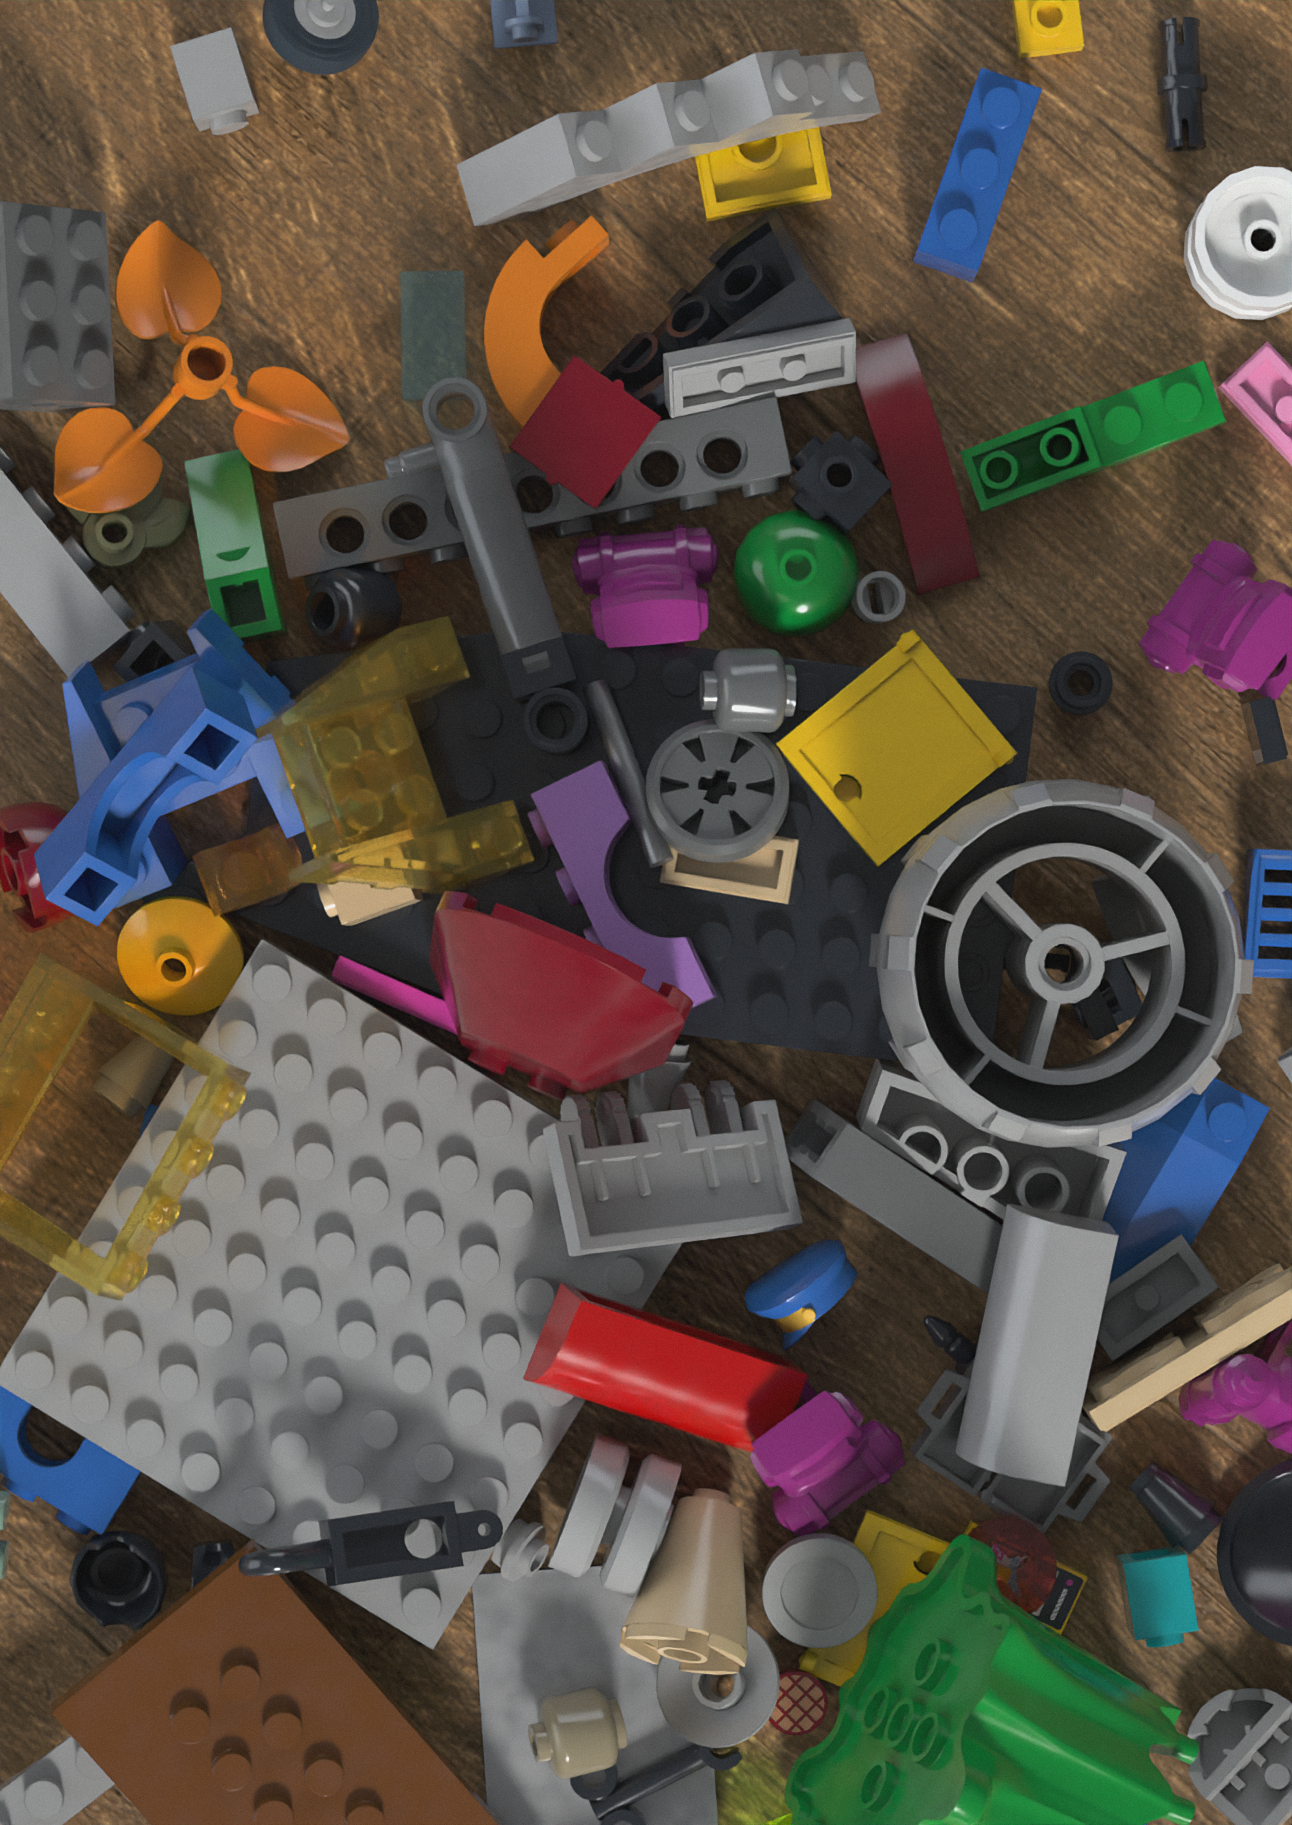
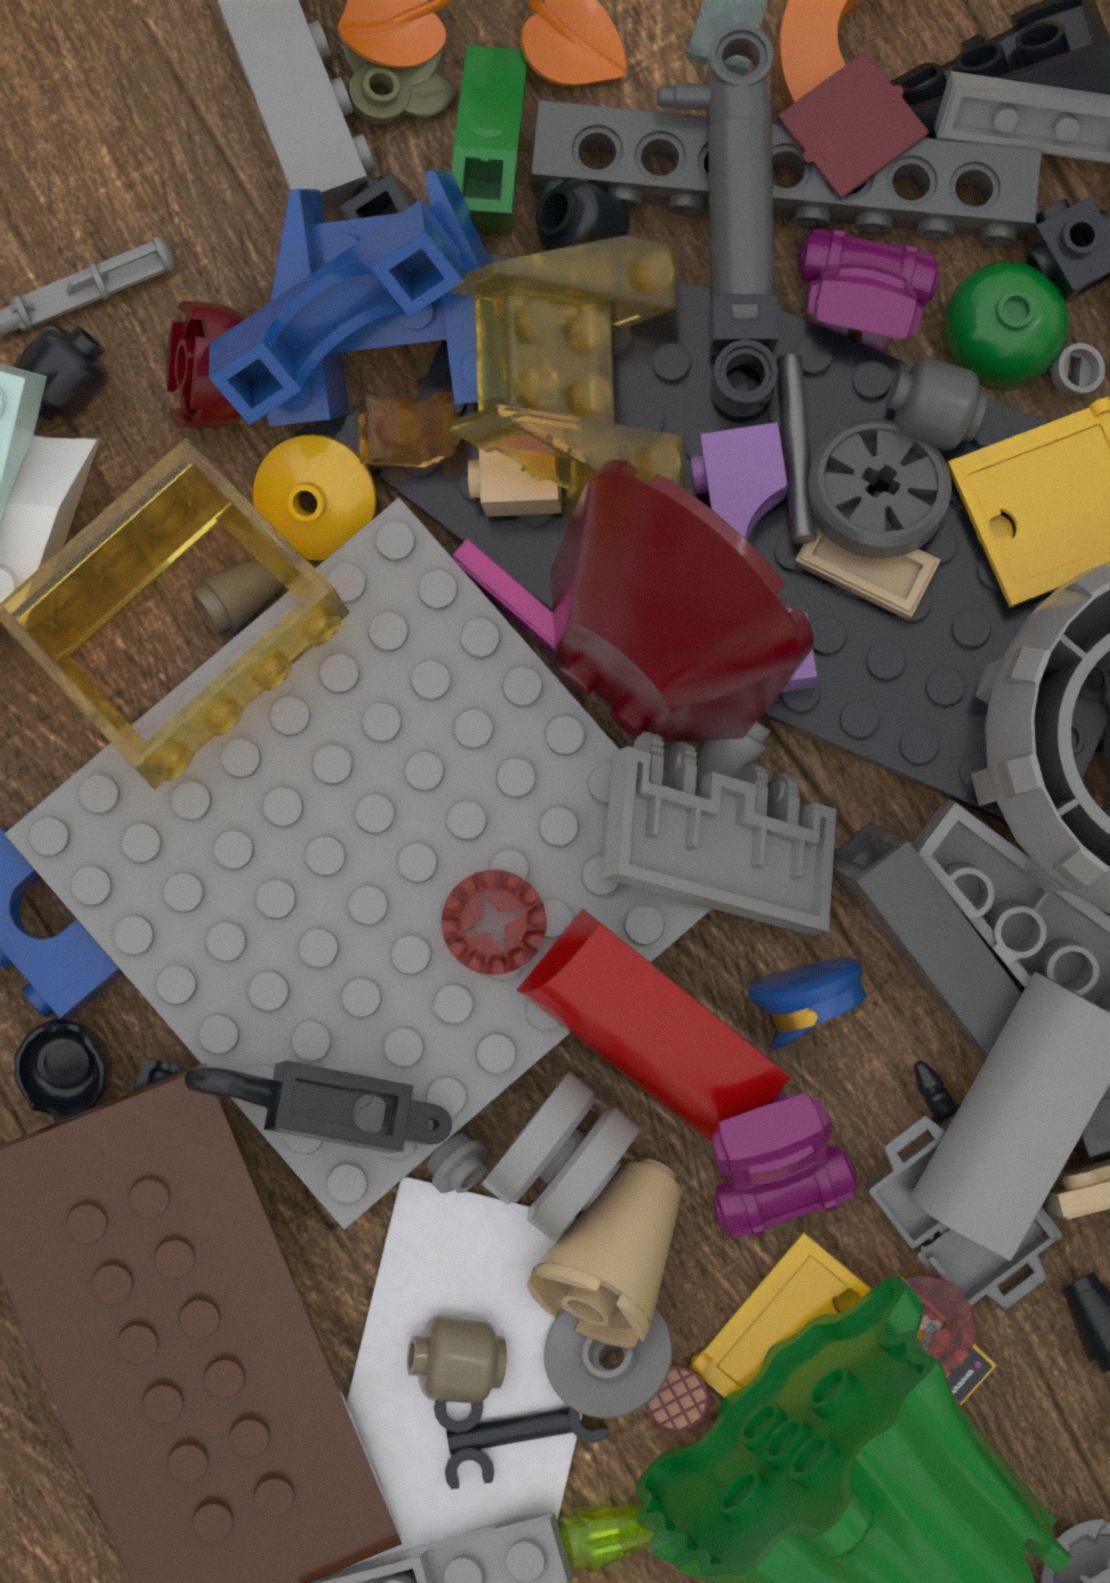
camera: 15 degrees right, 5 degrees down
light grey piece [762,1533,877,1648] -> none
teal brick [1116,1545,1199,1648] -> none
none -> clear red gear [442,870,547,975]

